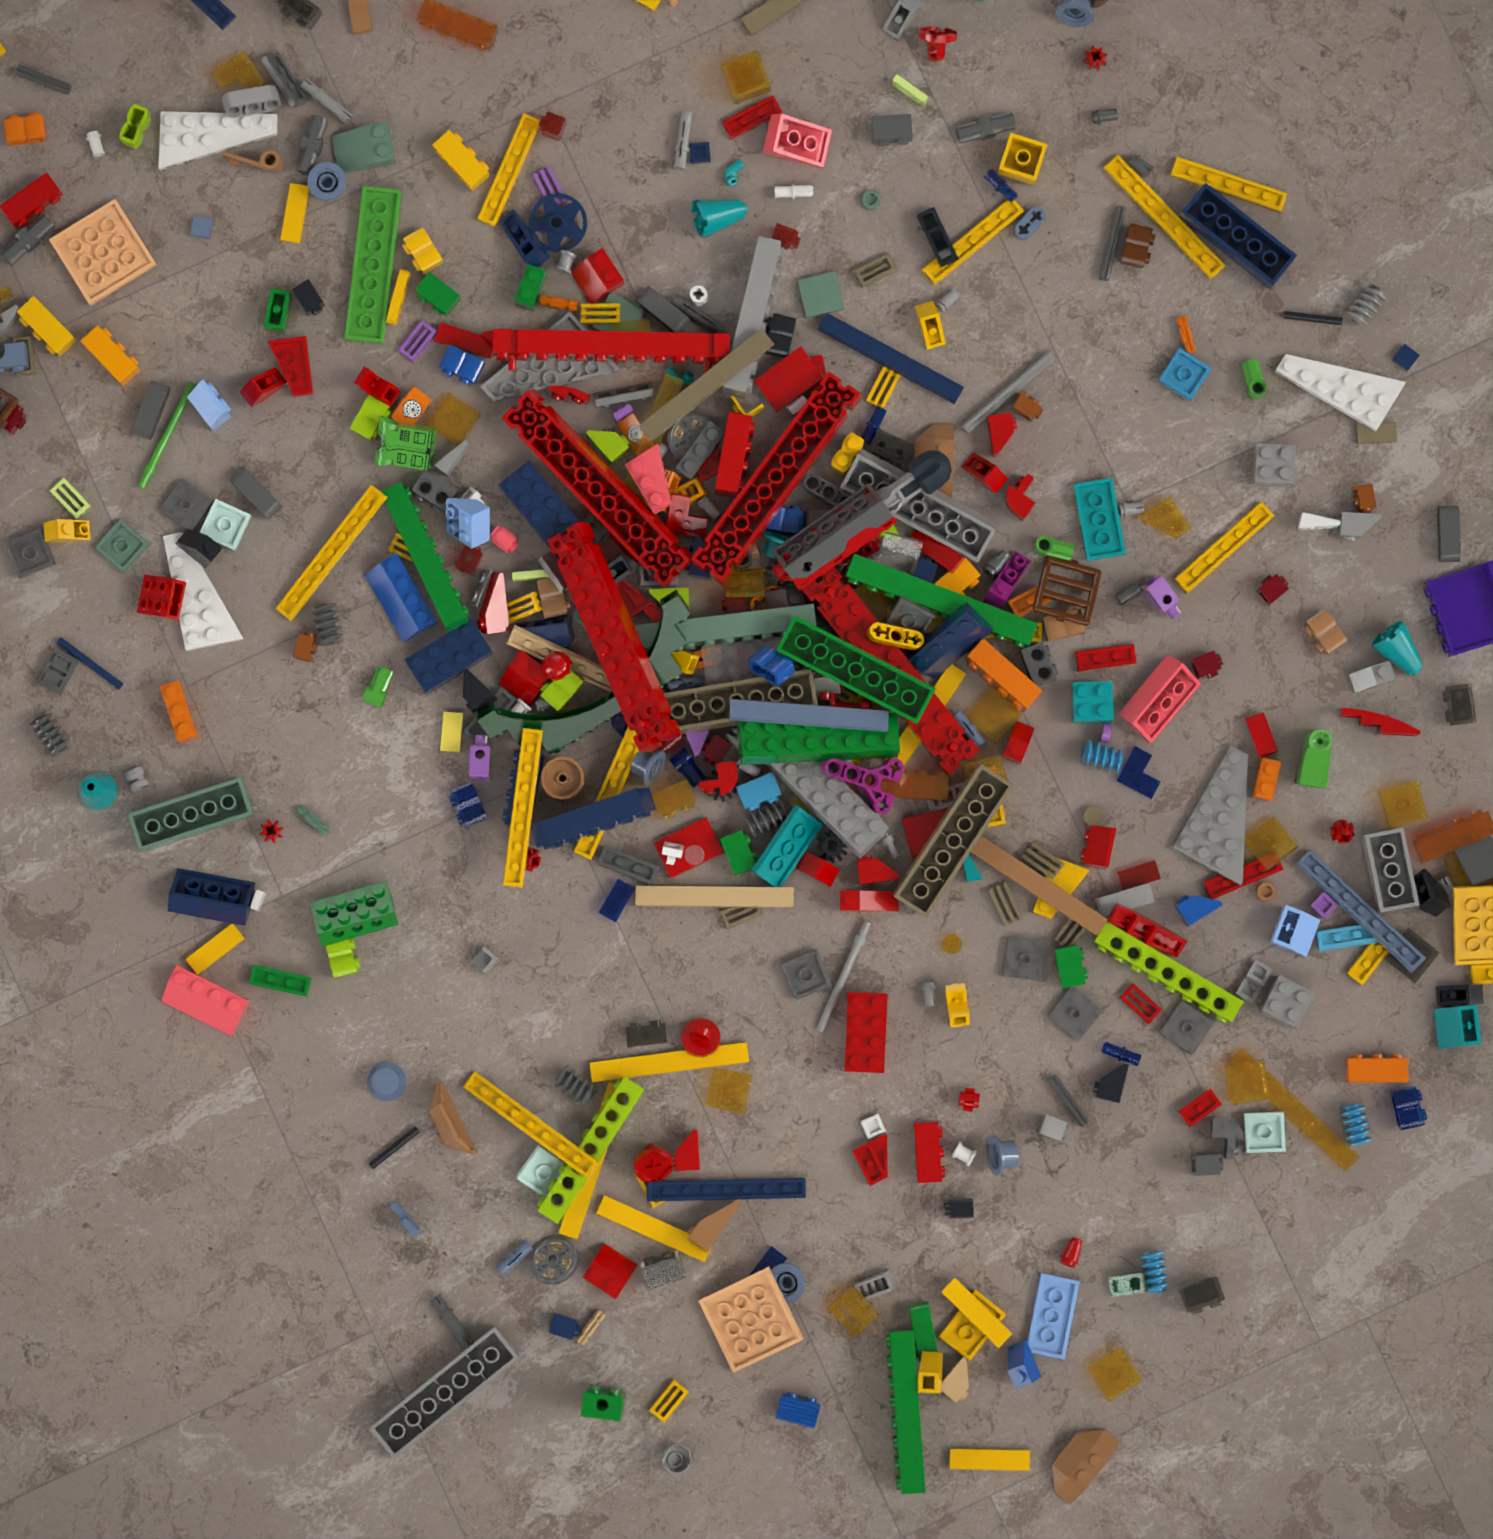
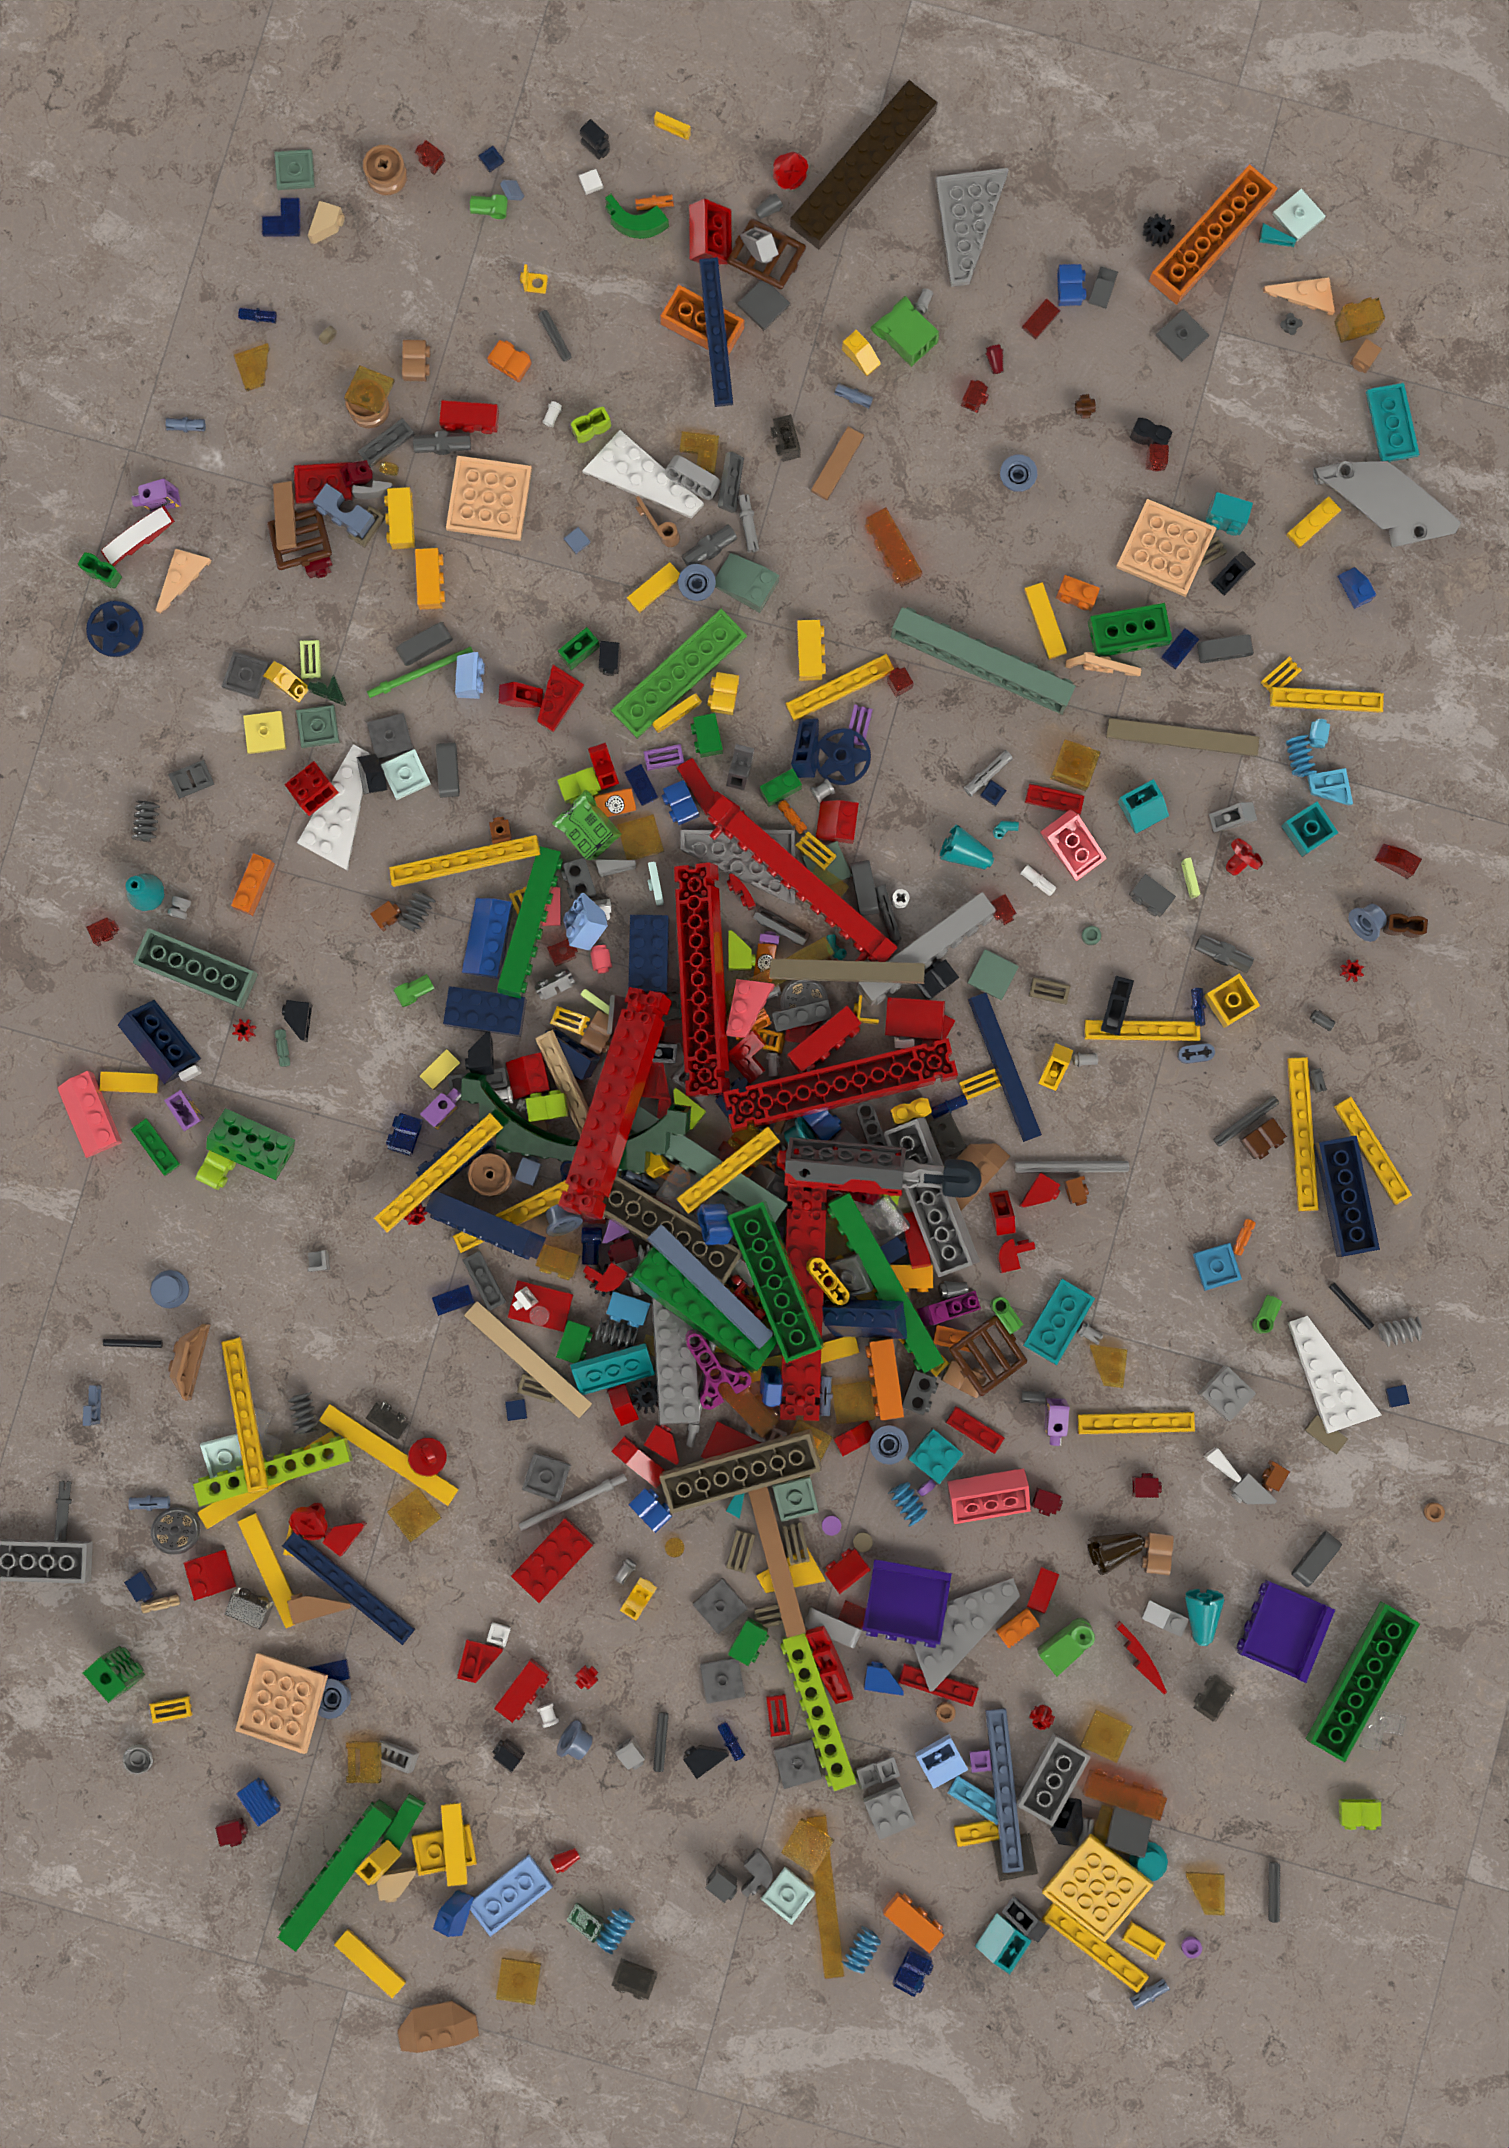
camera: 40 degrees right, 0 degrees up
dark blue bar [57,637,124,690] -> none
slope [477,572,510,634] -> none
red hair [542,651,573,681] -> none
clear blue tile [1116,746,1161,799] -> none
red plate [1178,1088,1222,1127] -> none
clear yellow plate [1244,817,1298,871] -> none
none -> clear red brick [86,917,119,947]
none -> medium lavender torso [164,1090,204,1131]
none -> dark red brick [215,1817,248,1847]
none -> light yellow plate [243,711,286,754]
none -> black slope [282,1000,313,1042]
none -> clear green slope [307,675,346,706]
none -> dark orange brick [489,817,512,844]
none -> dark blue tile [505,1399,527,1421]
none -> sand blue brick [515,1156,542,1186]
none -> coral tile [542,887,561,926]
none -> clear blue plate [624,764,659,806]
none -> blue brick [629,1487,672,1533]
none -> light aqua plate [648,862,664,906]
none -> yellow tile [676,1127,780,1214]
none -> flat silver brick [726,744,754,790]
none -> blue brick [759,1366,783,1407]
none -> sand green tile [772,1474,819,1522]
none -> medium lavender tile [822,1515,841,1536]
none -> dark purple panel [862,1559,952,1648]
none -> sand blue piece [870,1425,909,1465]
none -> sand green brick [891,607,1076,715]
none -> dark brown cone [1087,1532,1144,1575]
none -> teal slope [1117,779,1169,834]

